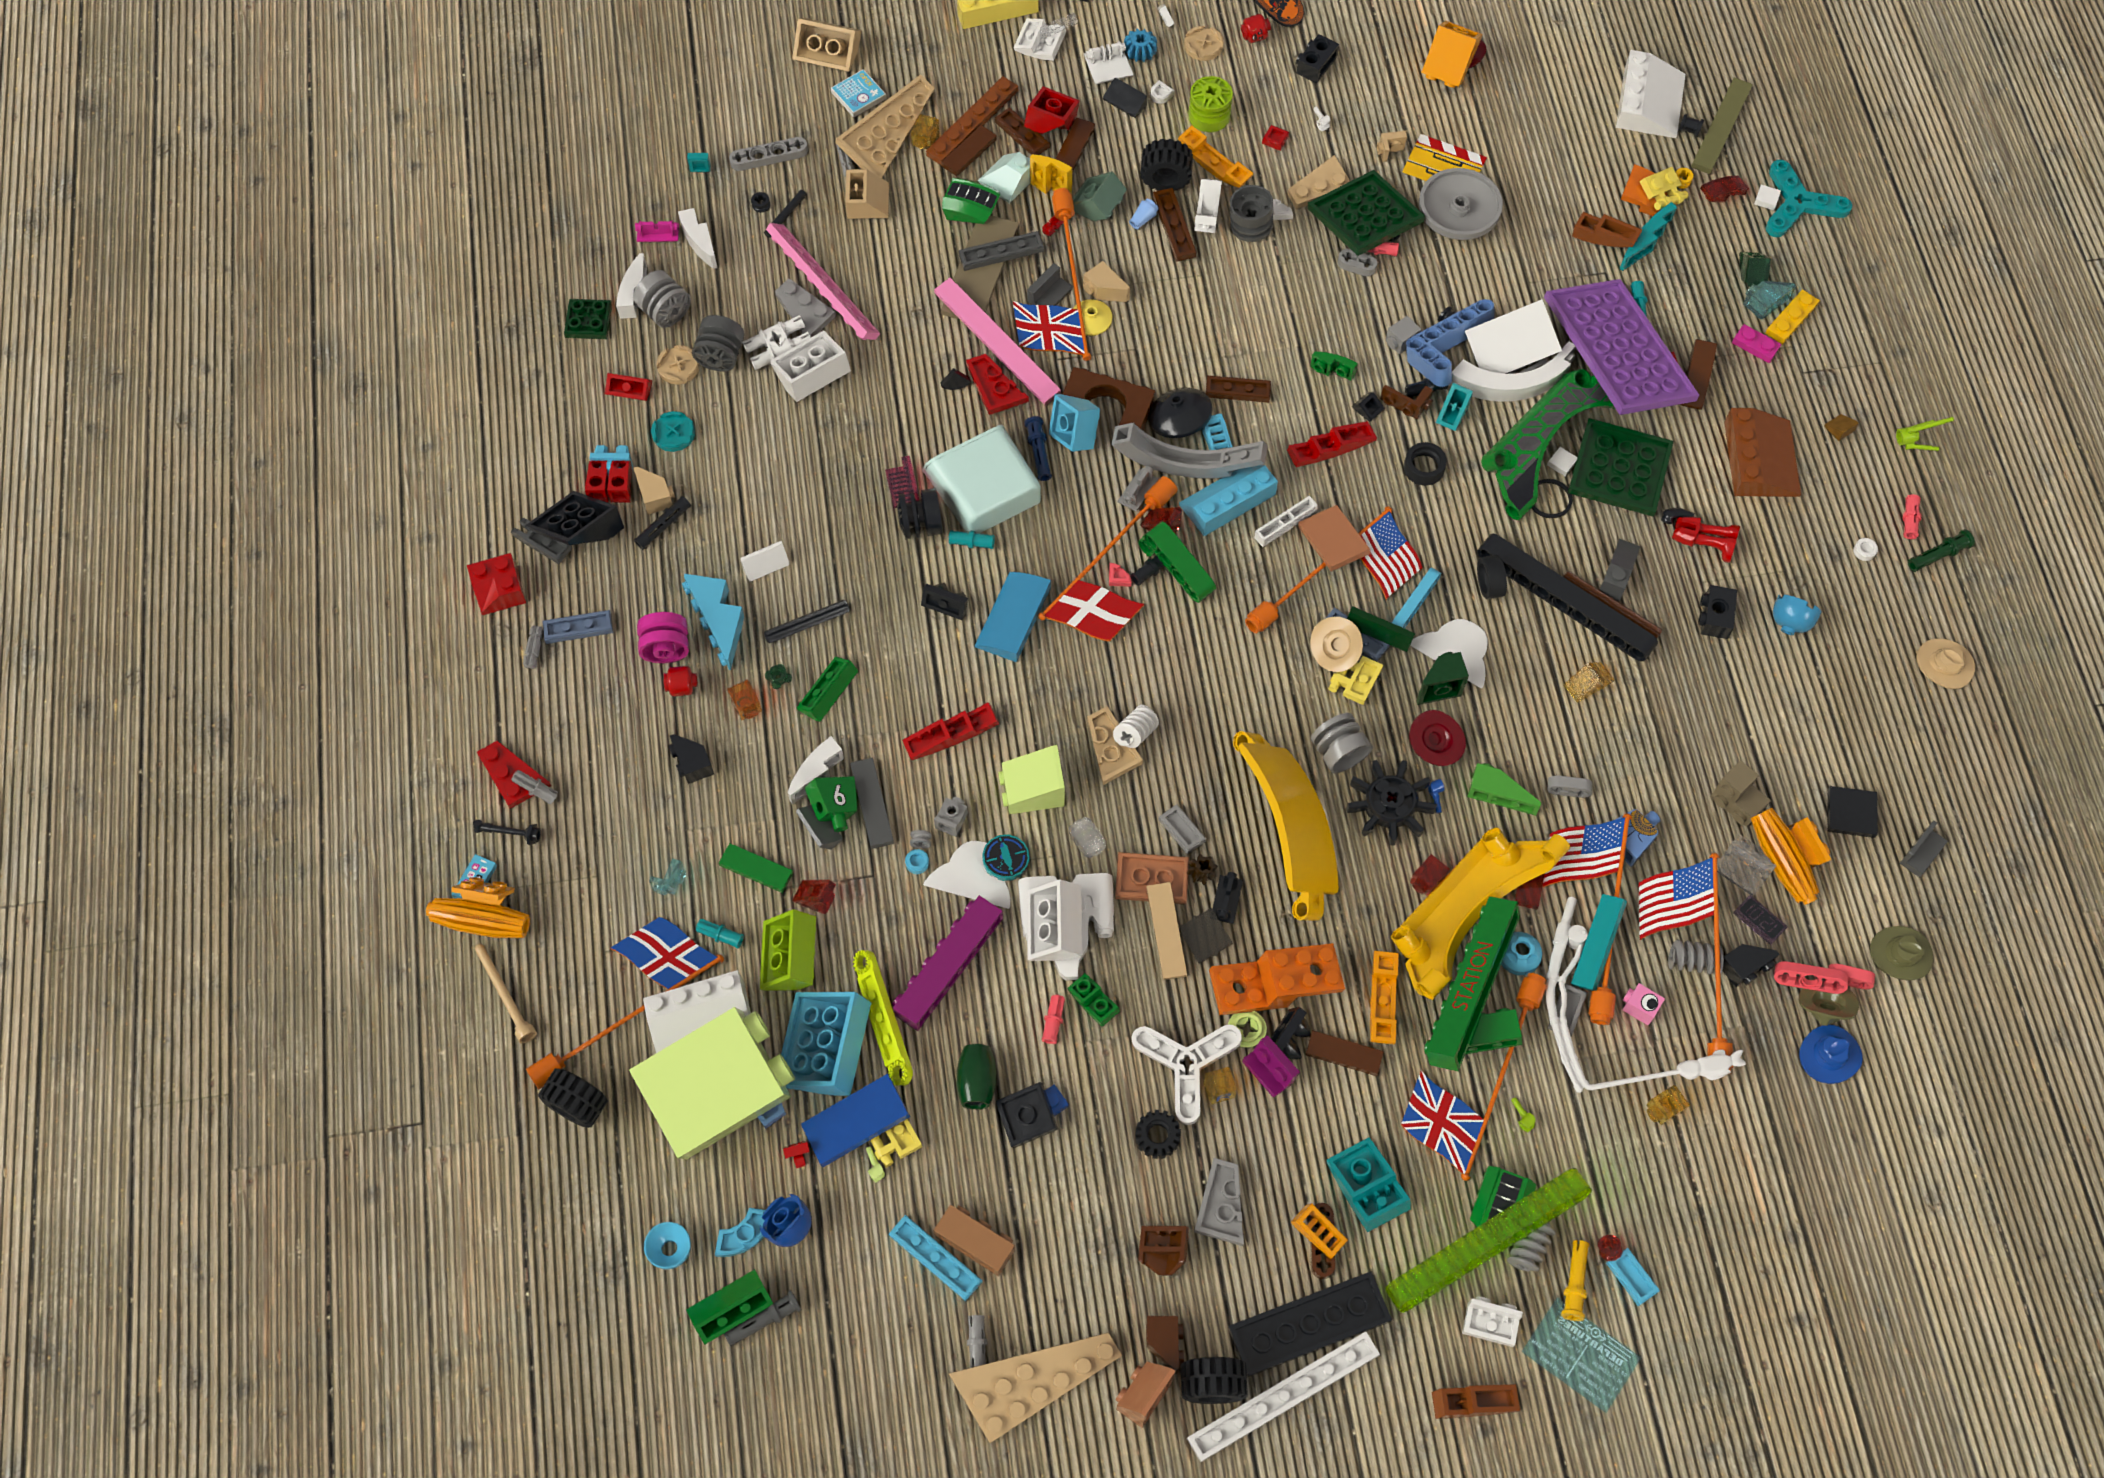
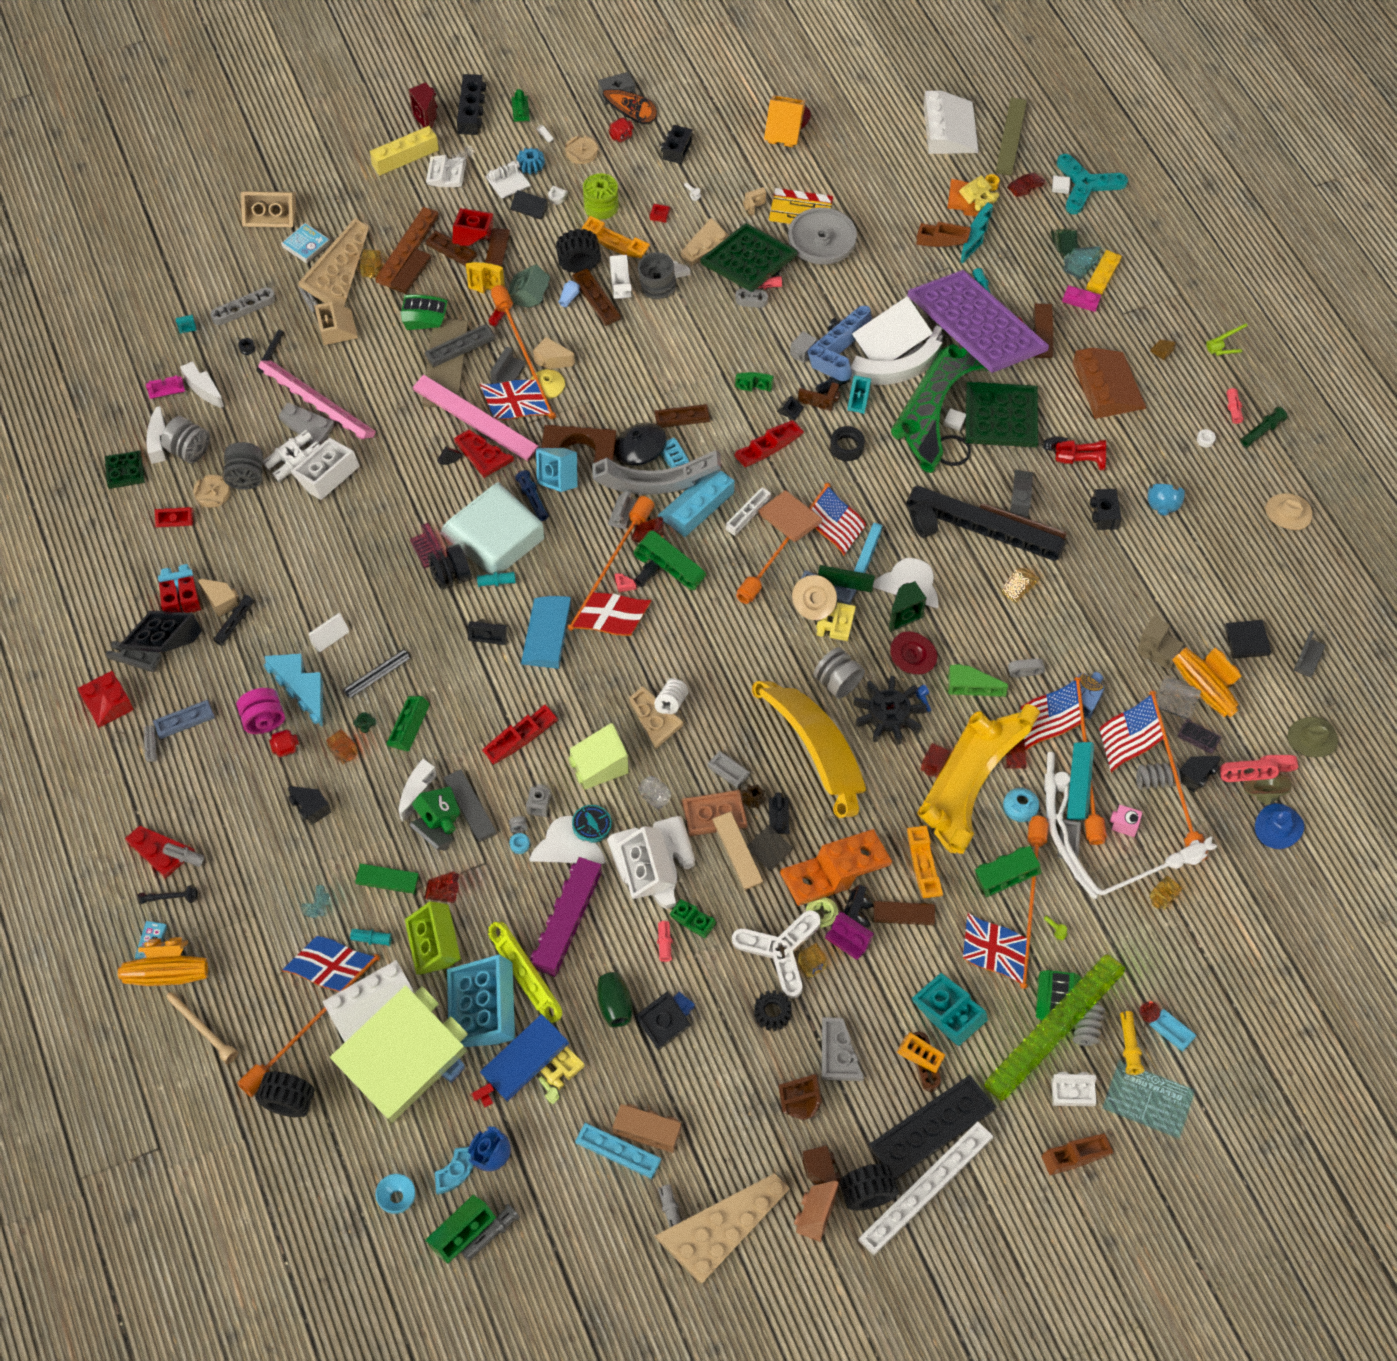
camera: 15 degrees left, 5 degrees down
teal tile [651,411,695,452] -> none
light aqua slope [978,152,1030,204] -> none
green brick [1424,896,1520,1072] -> none
black bush [1678,113,1704,137] -> none

